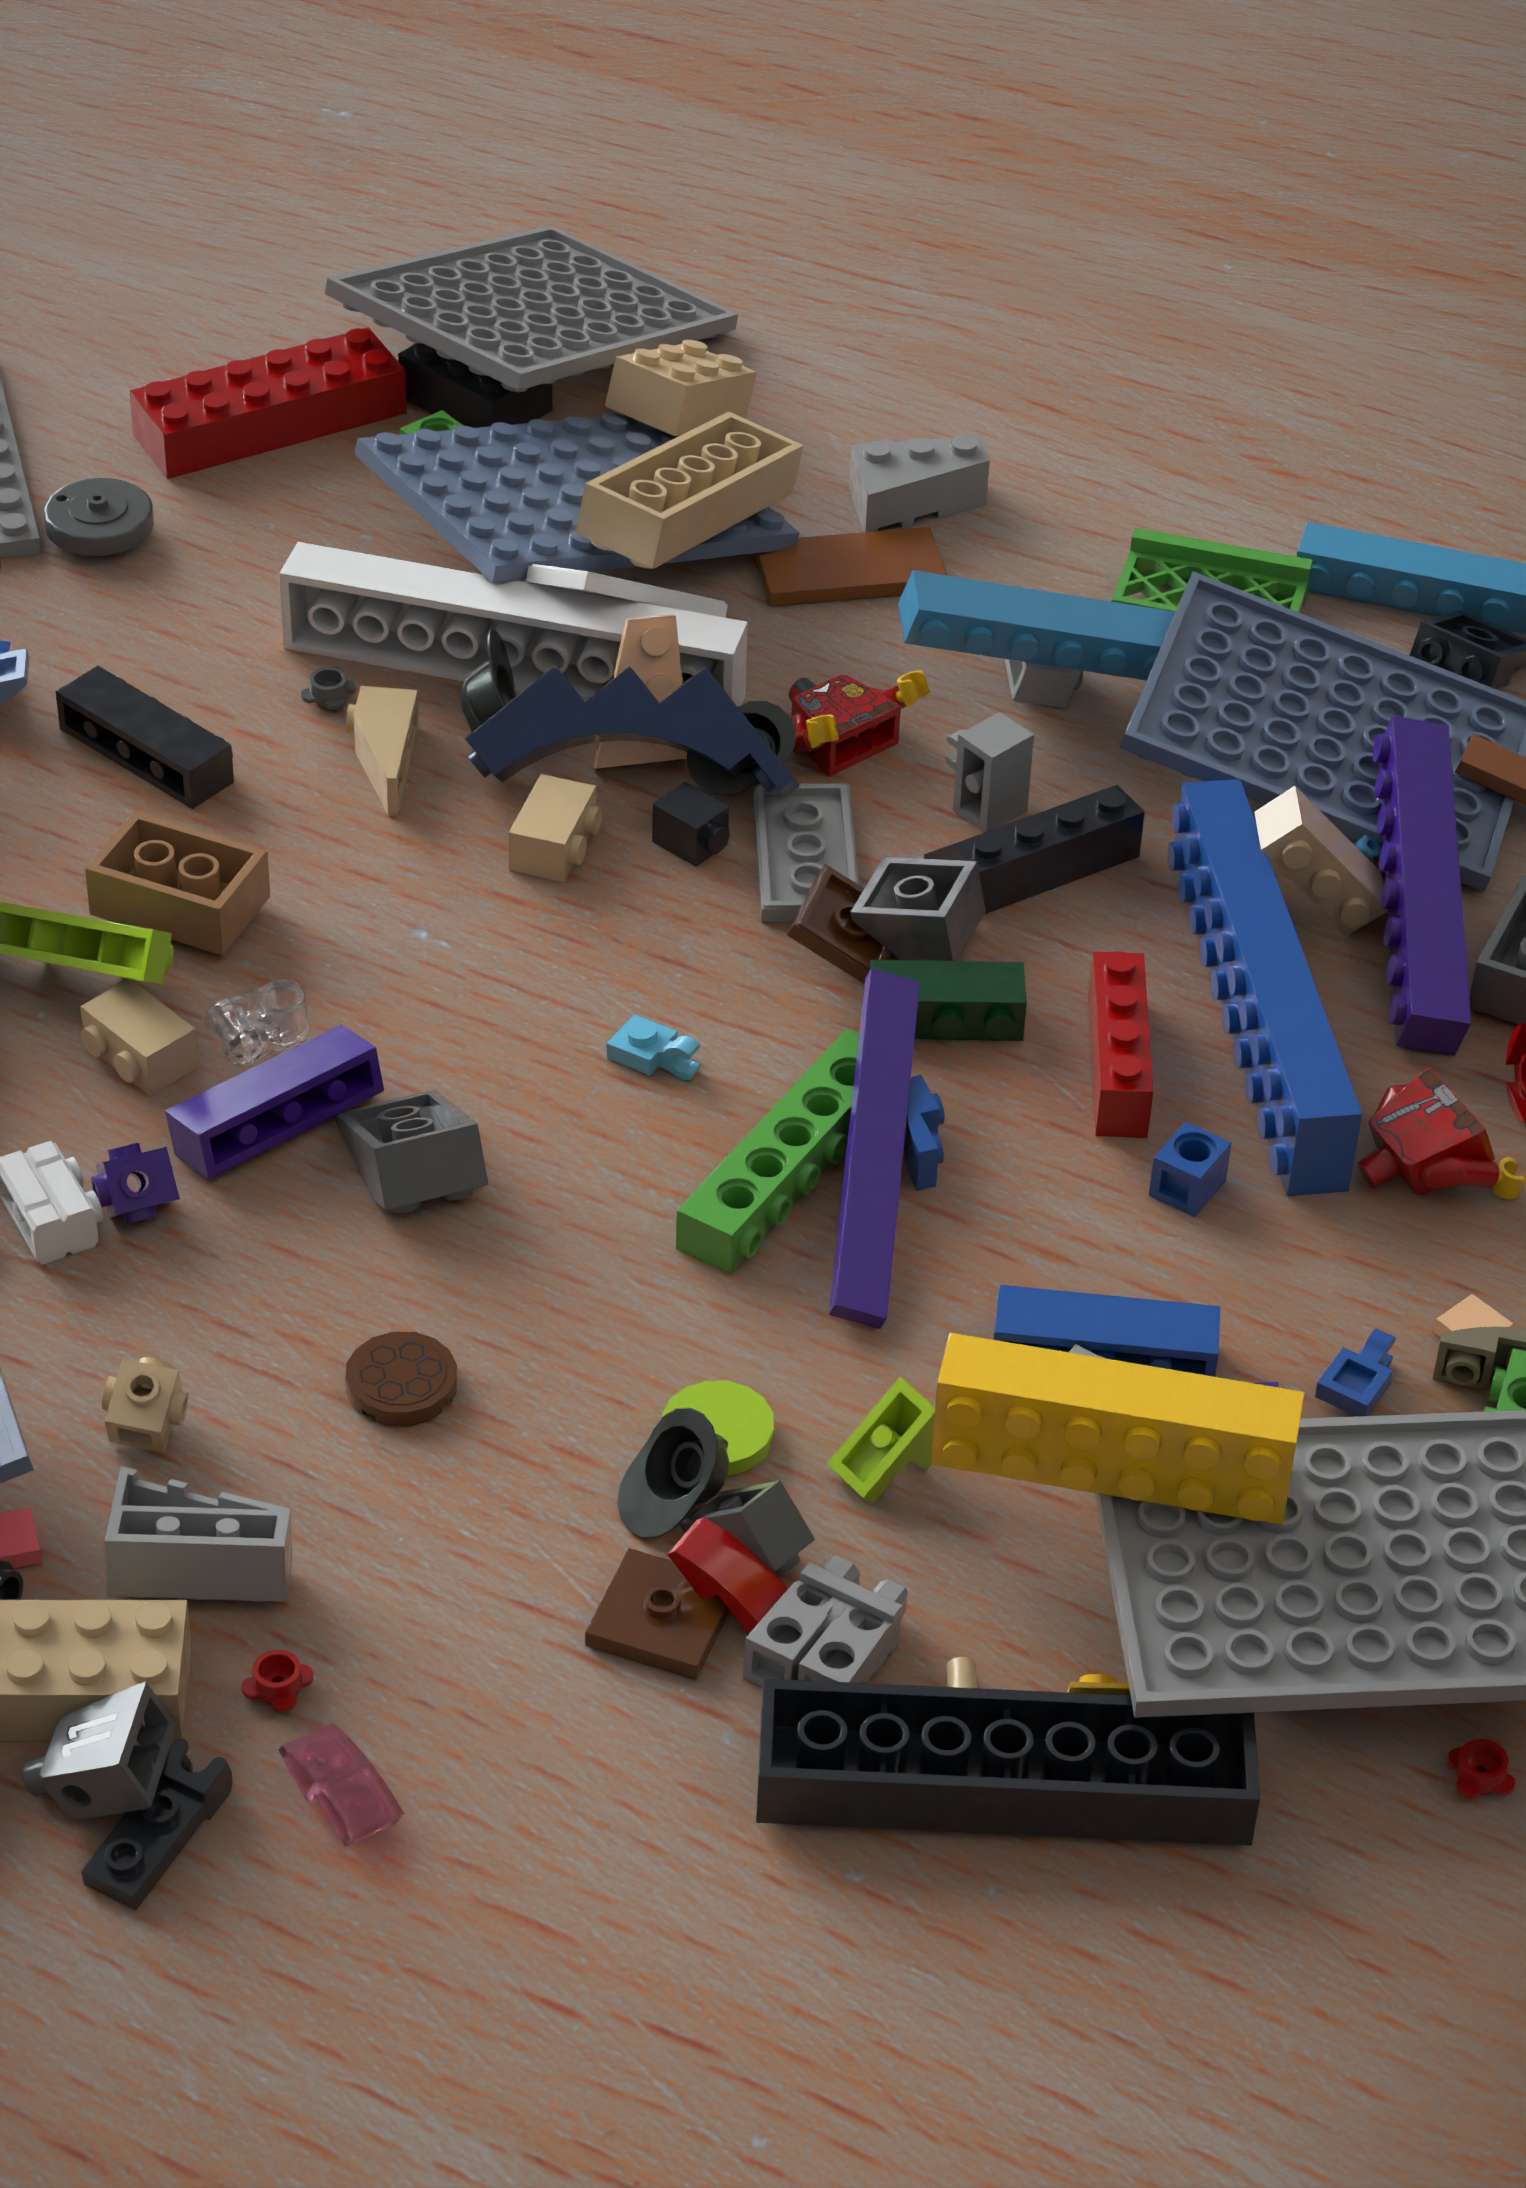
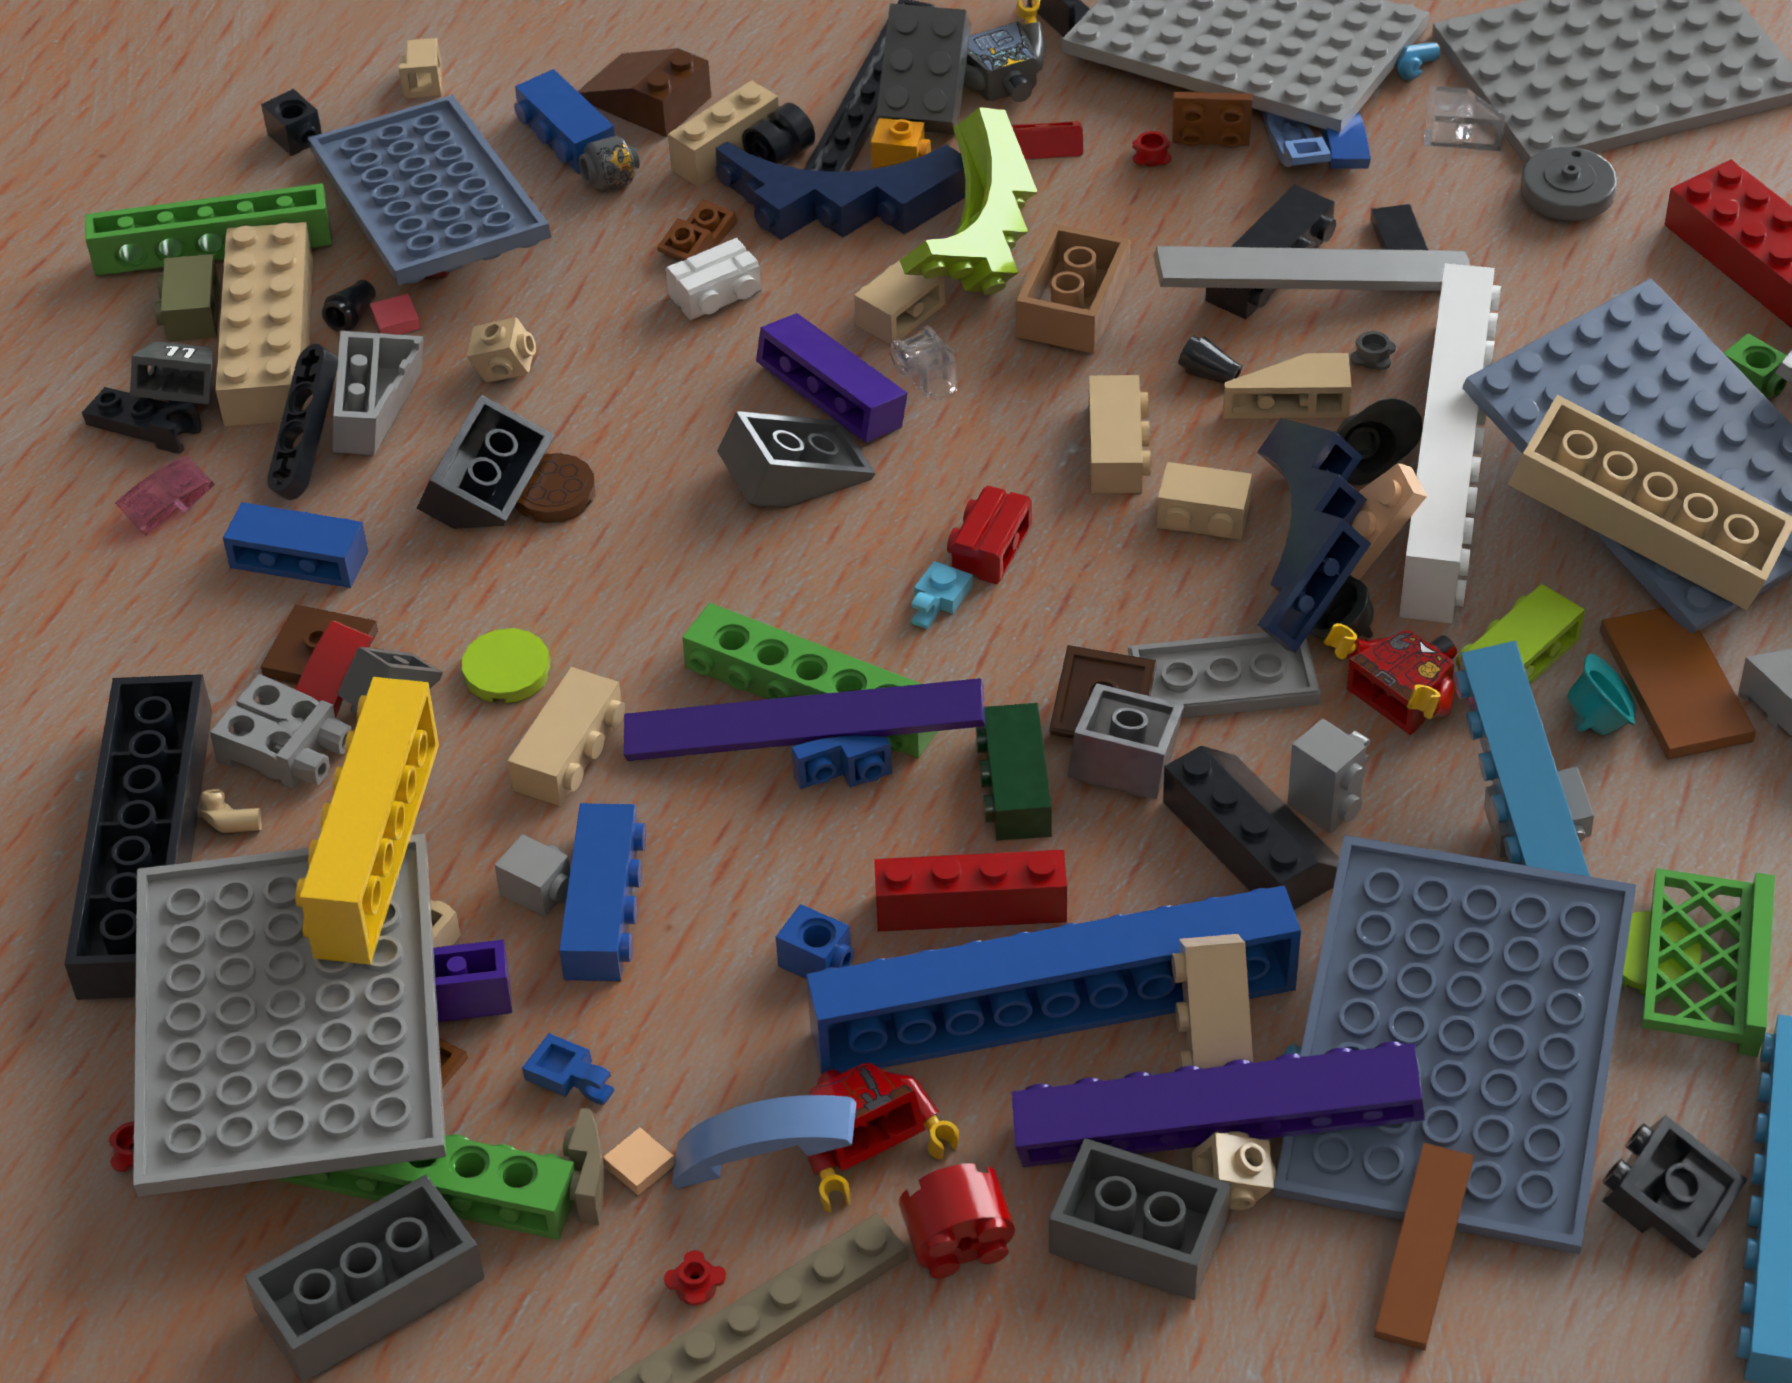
camera: 90 degrees right, 5 degrees up
dark purple brick [91,1143,180,1224] -> none
red plate [242,1650,314,1712] -> none
white tile [526,564,728,618] -> none
pearl dark grey piece [617,1408,729,1538] -> none
black brick [652,782,730,867] -> none
lime slope [827,1377,935,1504] -> none
none -> blue brick [223,502,369,588]
none -> black beam [267,344,338,500]
none -> black slope [416,394,555,529]
none -> tan brick [507,667,625,806]
none -> medium blue slope [672,1095,856,1189]
none -> red brick [947,485,1032,584]
none -> tan brick [1089,375,1151,494]
none -> light grey tile [1153,246,1470,291]
none -> black cone [1178,335,1243,384]
none -> tan brick [1191,1131,1276,1210]
none -> black tile [1370,204,1428,250]
none -> lime brick [1456,583,1585,685]
none -> teal piece [1567,654,1635,736]

